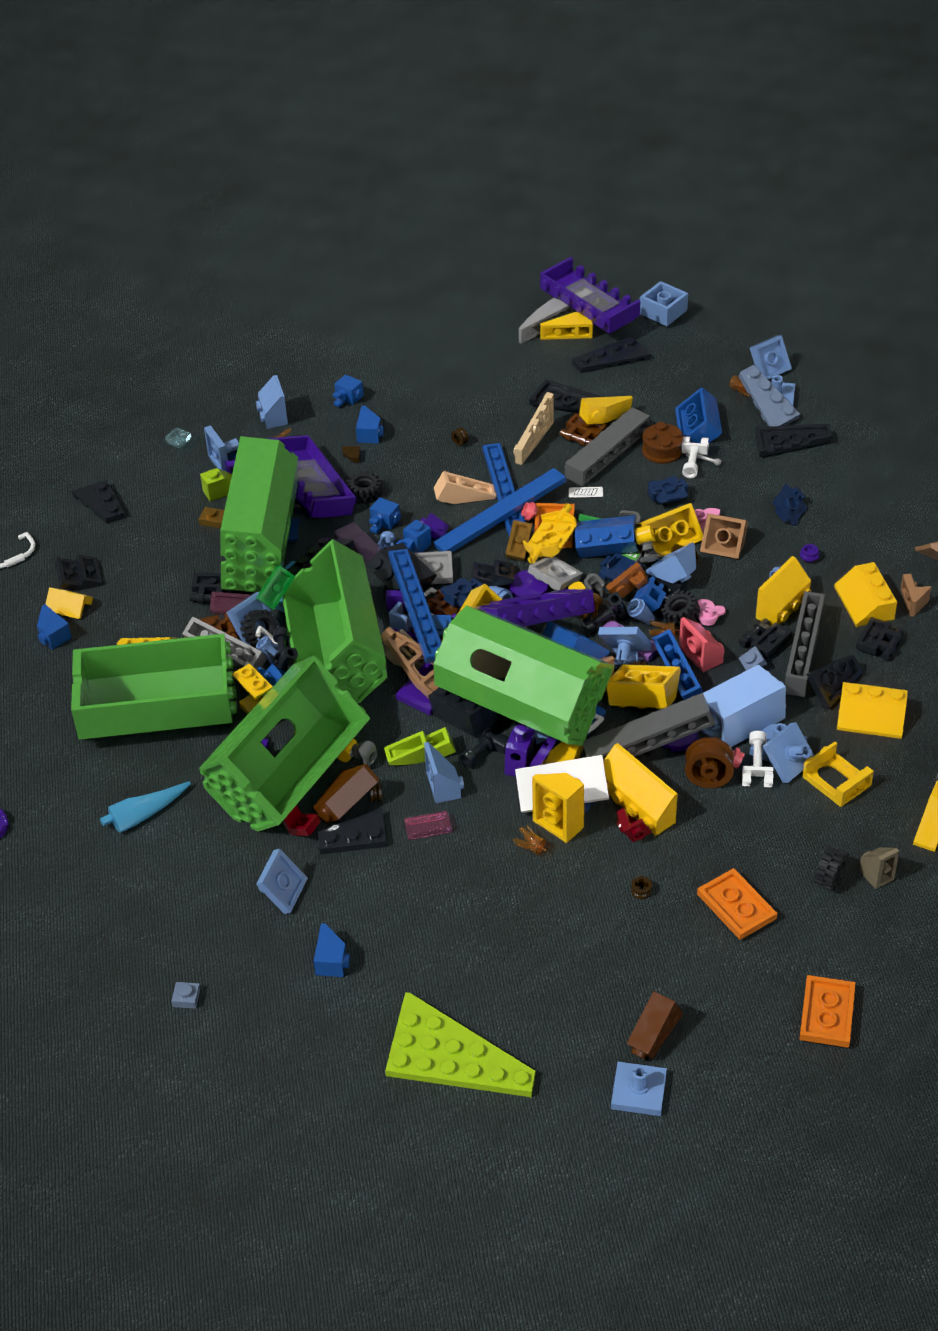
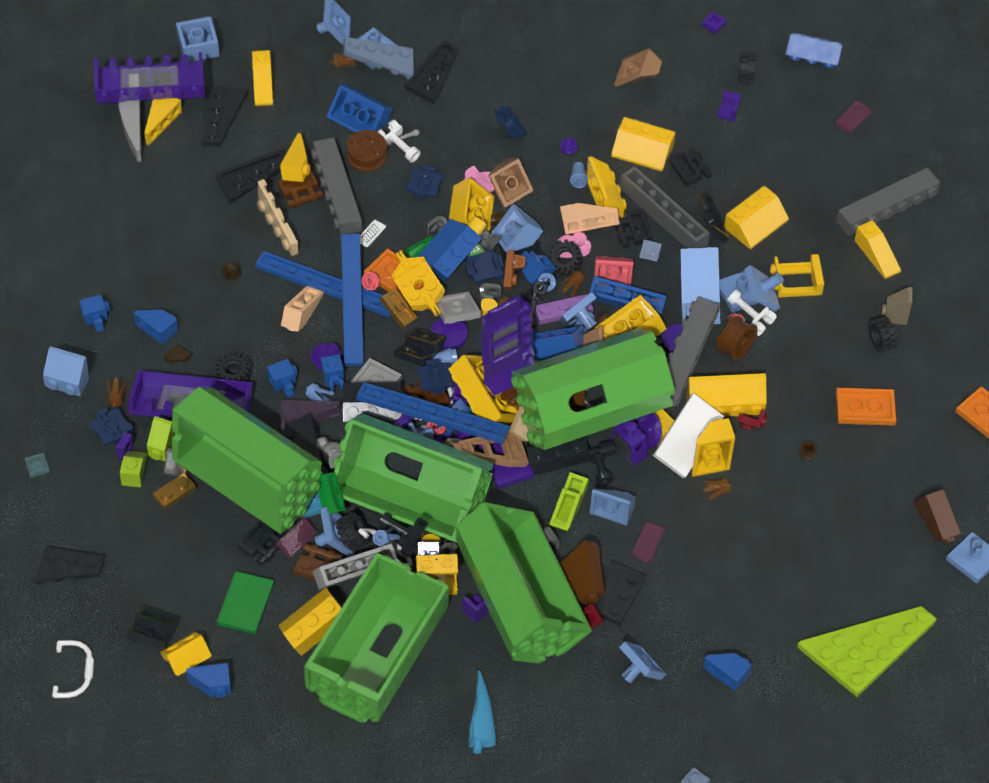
camera: 60 degrees left, 10 degrees up
medium blue tile [204,425,239,472] -> none
medium nougat slope [901,574,931,616] -> none
none -> green tile [217,571,274,635]
none -> yellow slope [252,51,273,106]
none -> light nougat slope [560,203,620,234]

